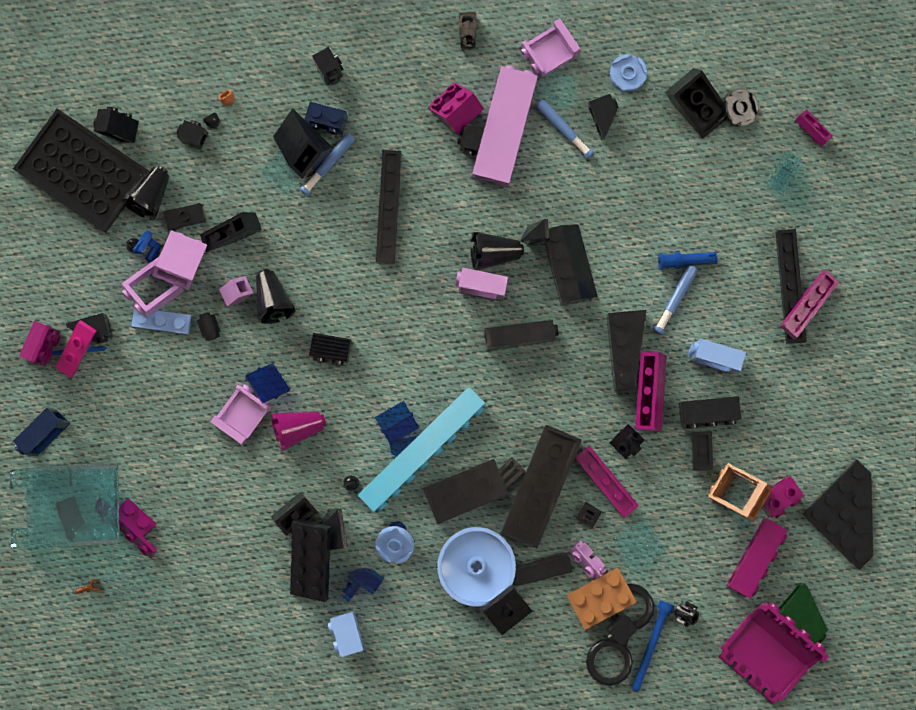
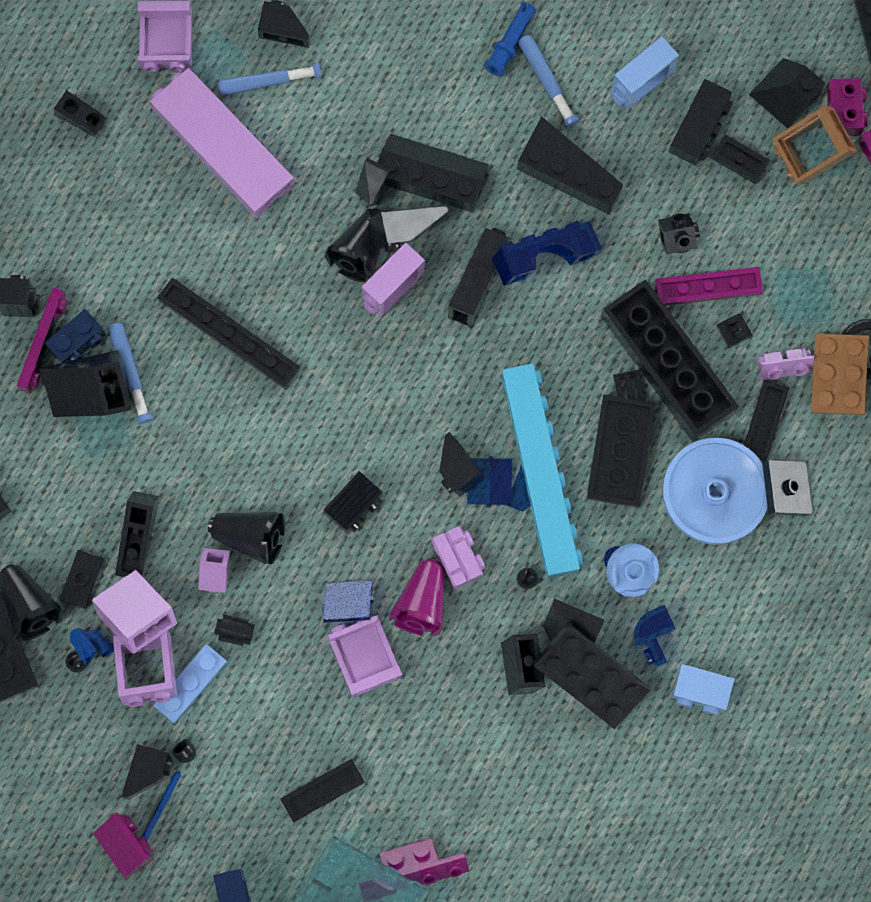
camera: 65 degrees left, 5 degrees down
dark pink plate [55,321,97,378] -> none
magenta slope [428,82,484,134] -> none
black brick [457,125,484,156] -> none
magenta brick [635,352,667,432] -> none
none -> magenta plate [17,287,68,394]
none -> black hinge [172,739,196,763]
none -> black plate [280,759,365,823]
none -> slope [368,206,448,253]
none -> lavender brick [431,526,485,590]
none -> black slope [439,432,485,497]
none -> clear blue arch [492,221,602,286]
none -> black slope [749,58,825,128]

